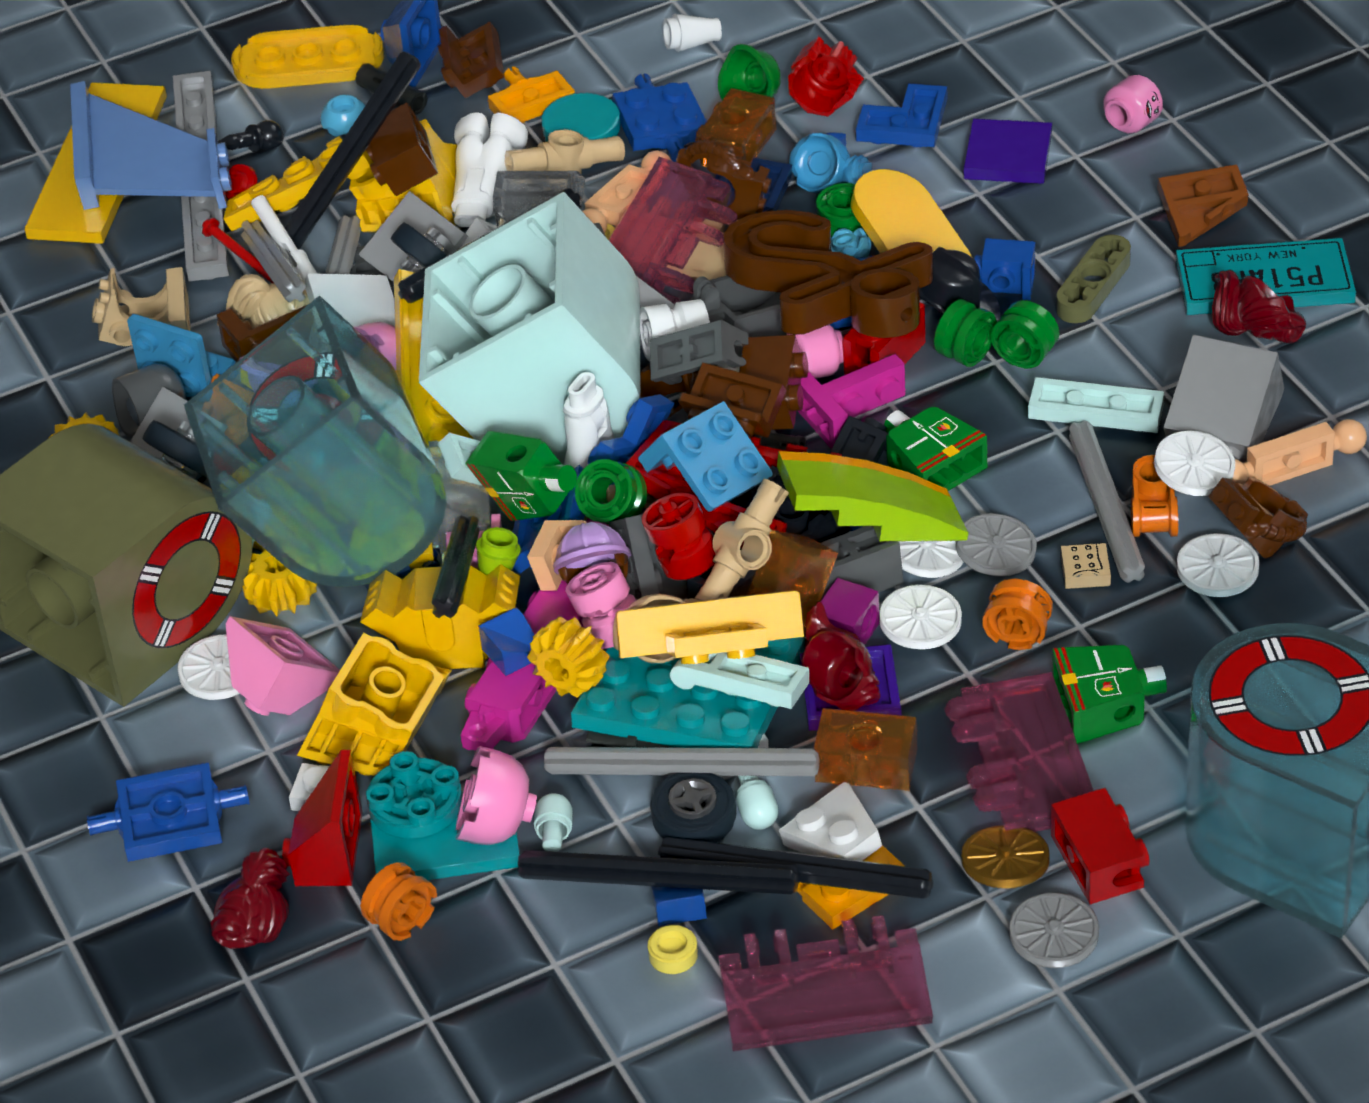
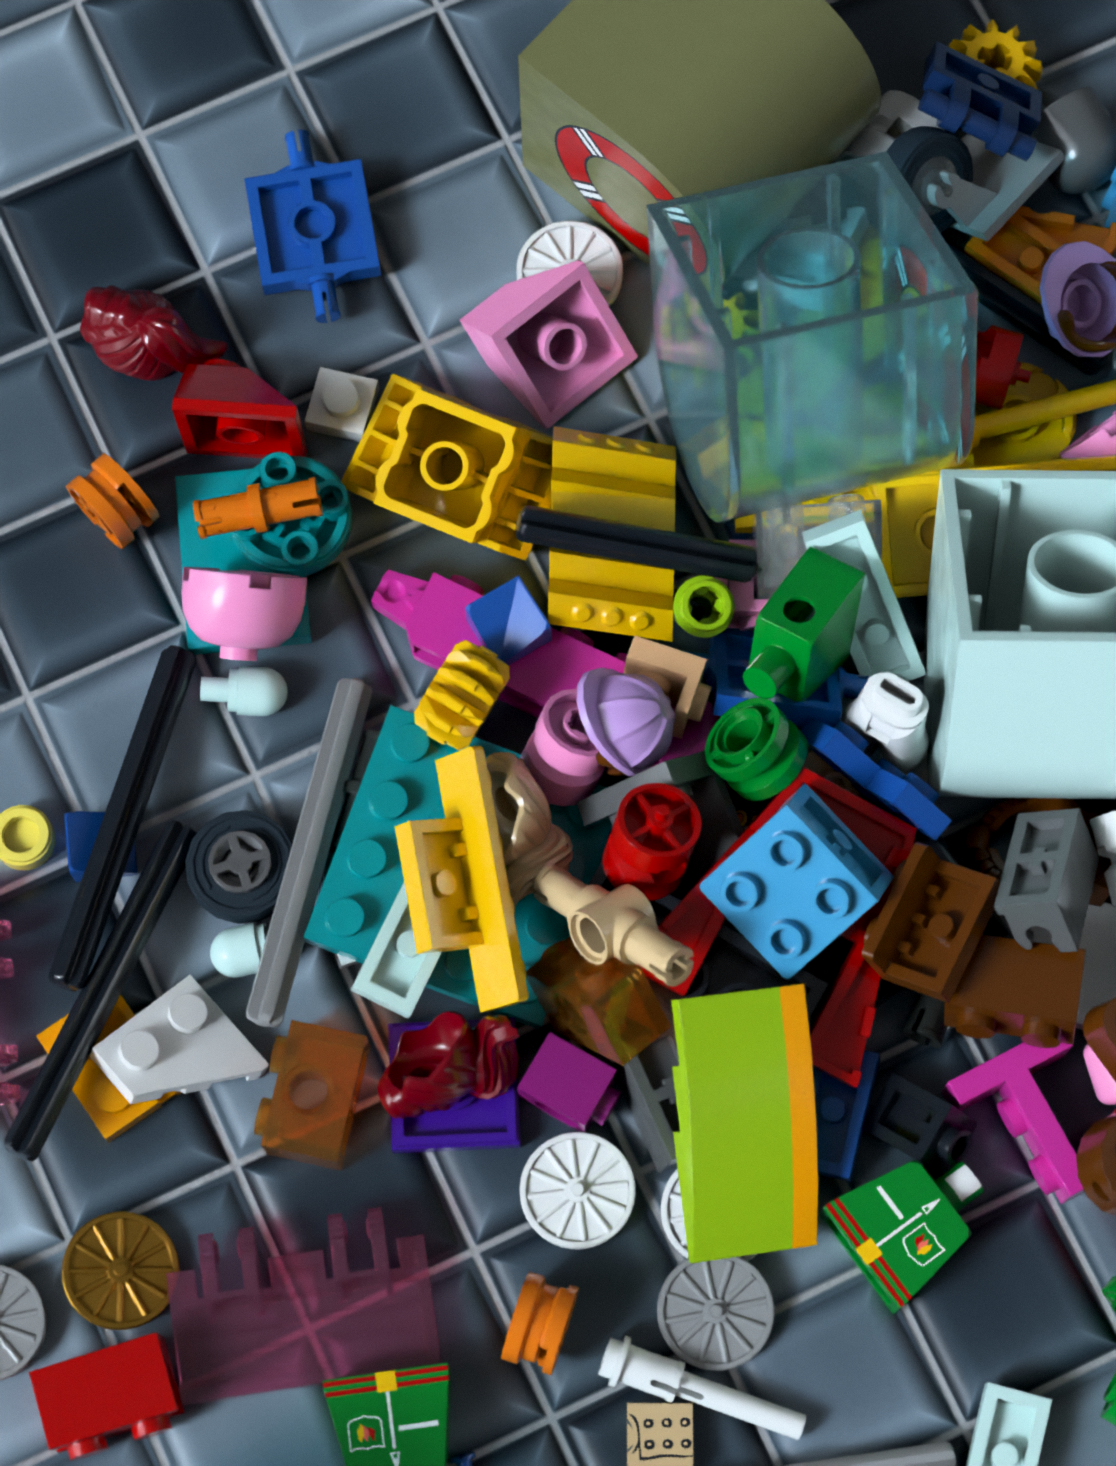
camera: 90 degrees right, 30 degrees up
none -> orange pin [193,477,323,540]
none -> white pin [598,1335,807,1440]
none -> dark blue plate [918,41,1042,161]

